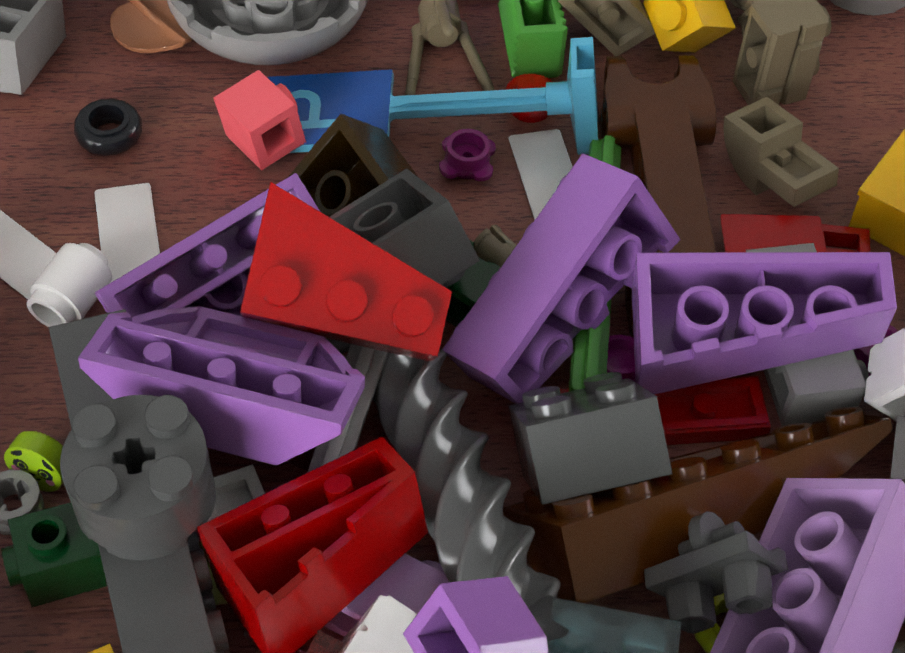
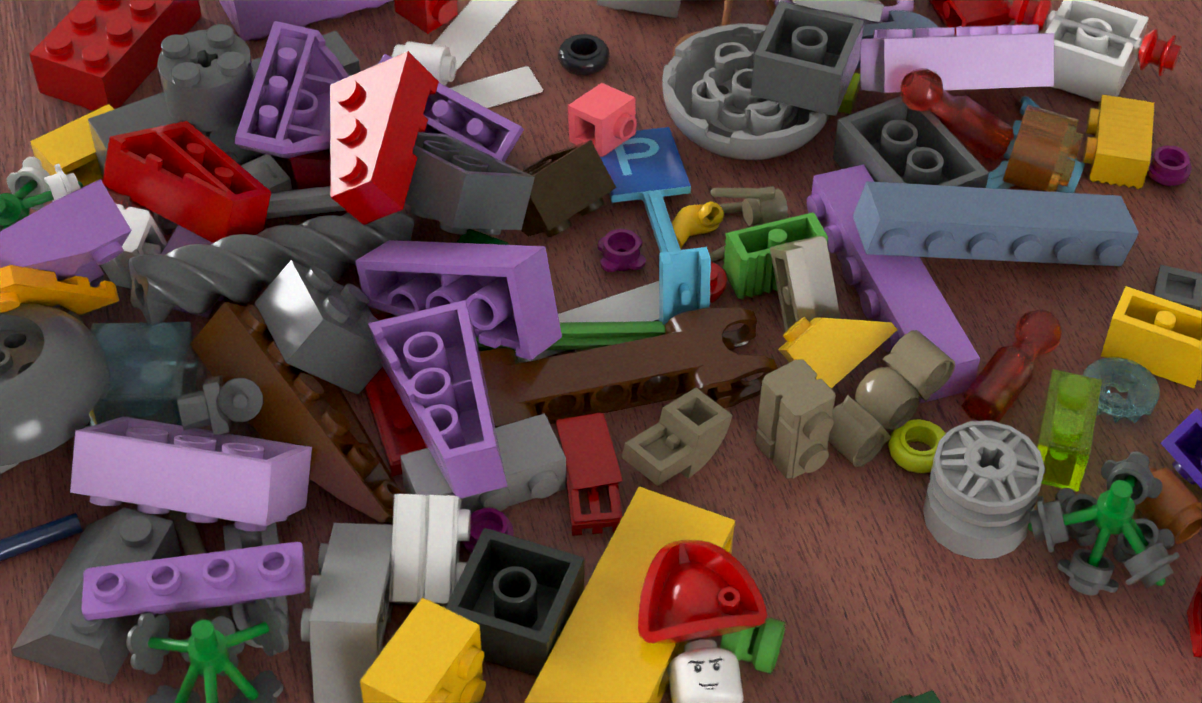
camera: 80 degrees right, 5 degrees down
none -> yellow arm [672,202,724,249]

